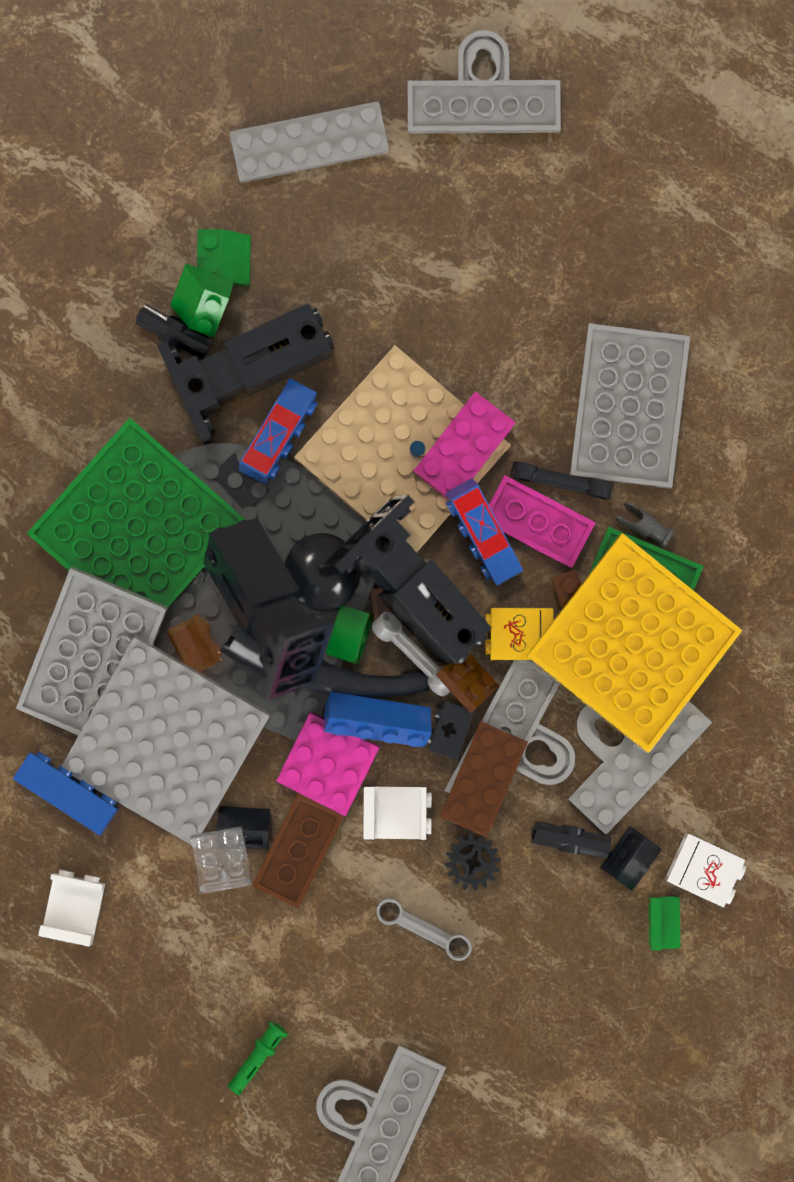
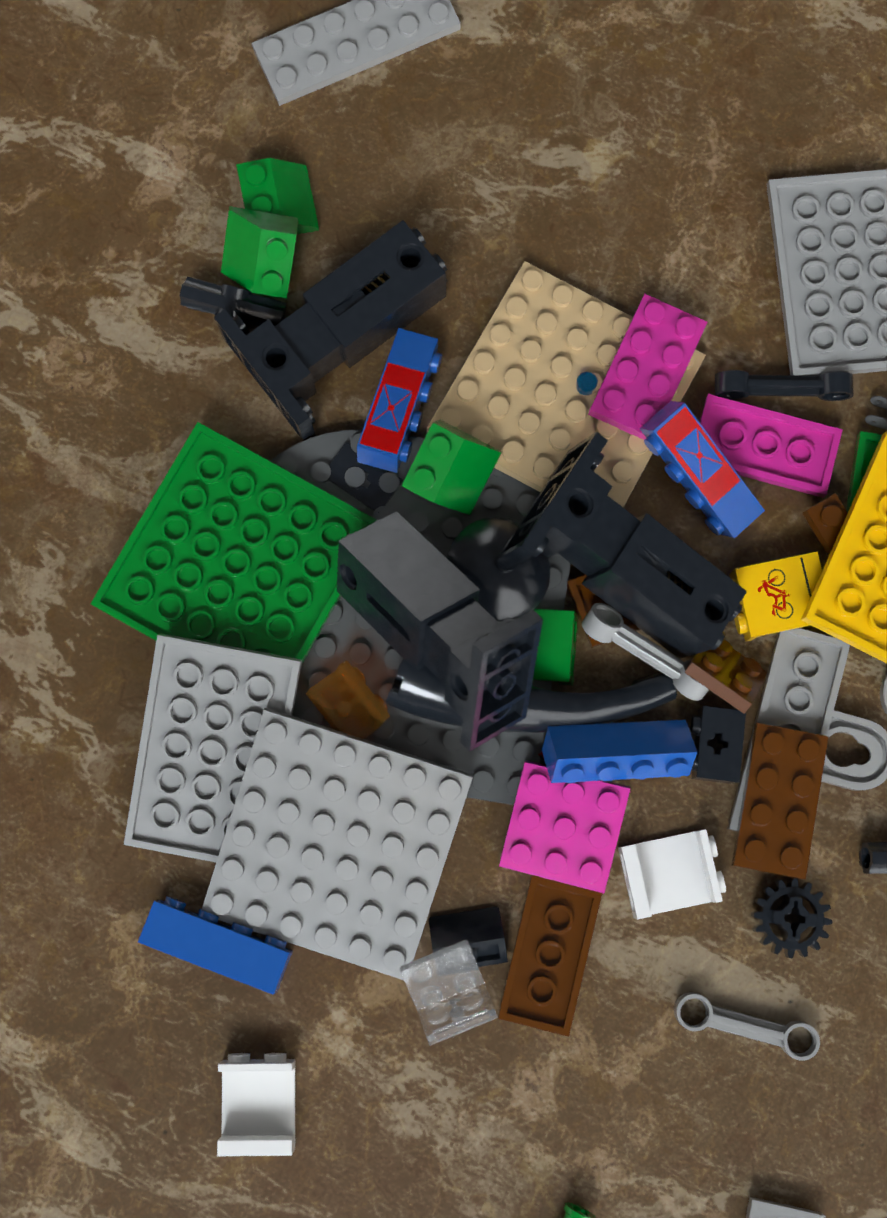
camera: 10 degrees left, 5 degrees down
none -> green slope [402,420,502,515]

